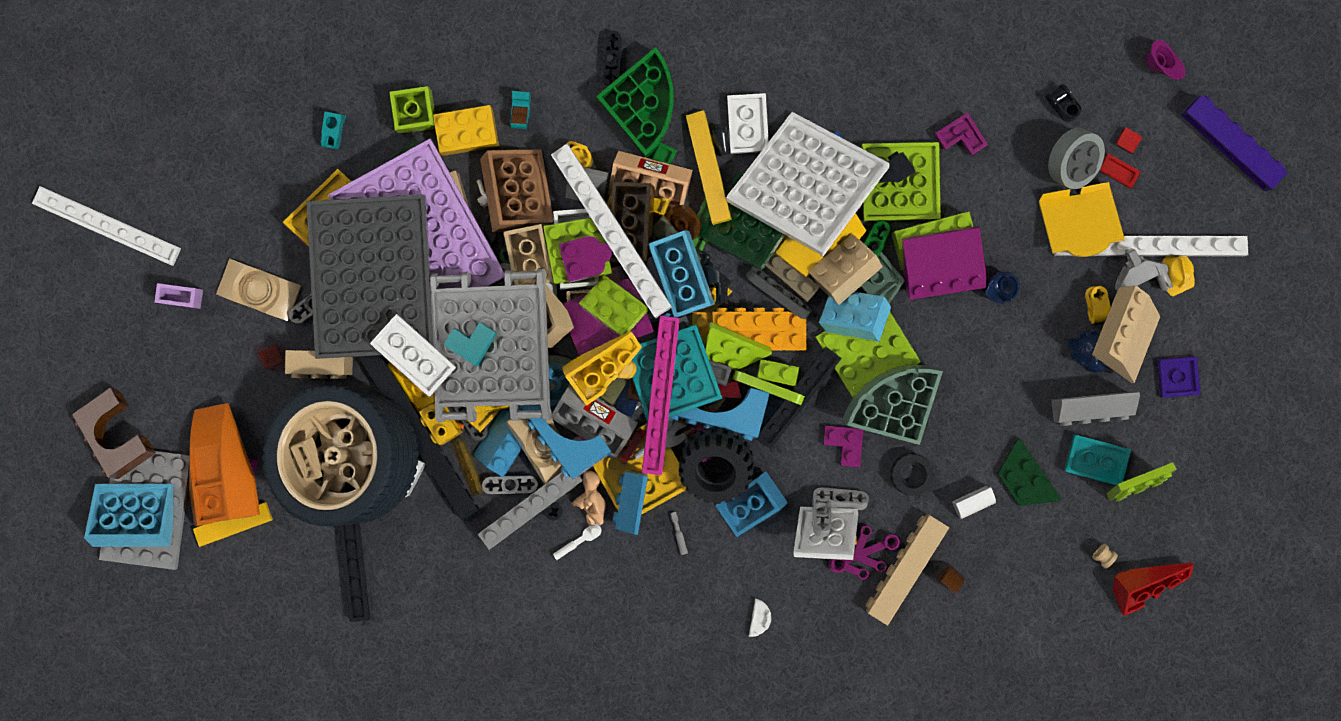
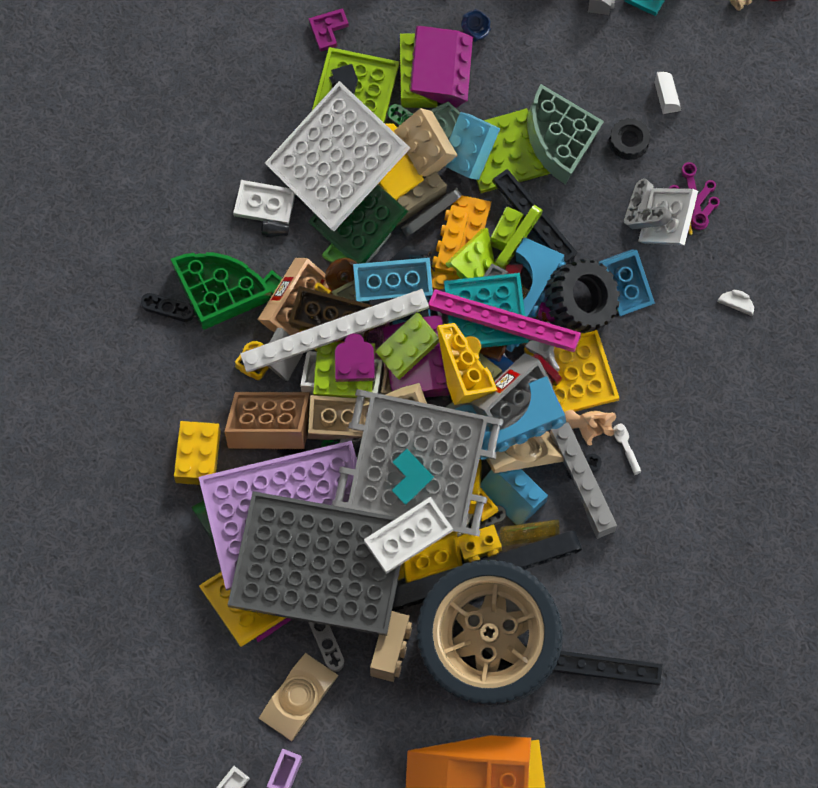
camera: 80 degrees left, 20 degrees down
clear red plate [258,344,285,370] -> none
tan slope [290,437,322,483] -> none
teal leg [321,112,346,150] -> none
lime brick [390,86,435,134] -> none
white hand [477,180,488,208] -> none
light grey beam [482,475,538,494] -> none
teal leg [511,91,531,129] -> none
dark azure slope [612,470,648,535] -> none
light grey piece [670,512,688,555] -> none
yellow tile [686,110,732,225] -> none
magenta plate [823,426,863,467] -> none
tan brick [866,514,949,626] -> none
reddish brown brick [937,564,965,594] -> none
dark green wing [997,438,1061,506] -> none

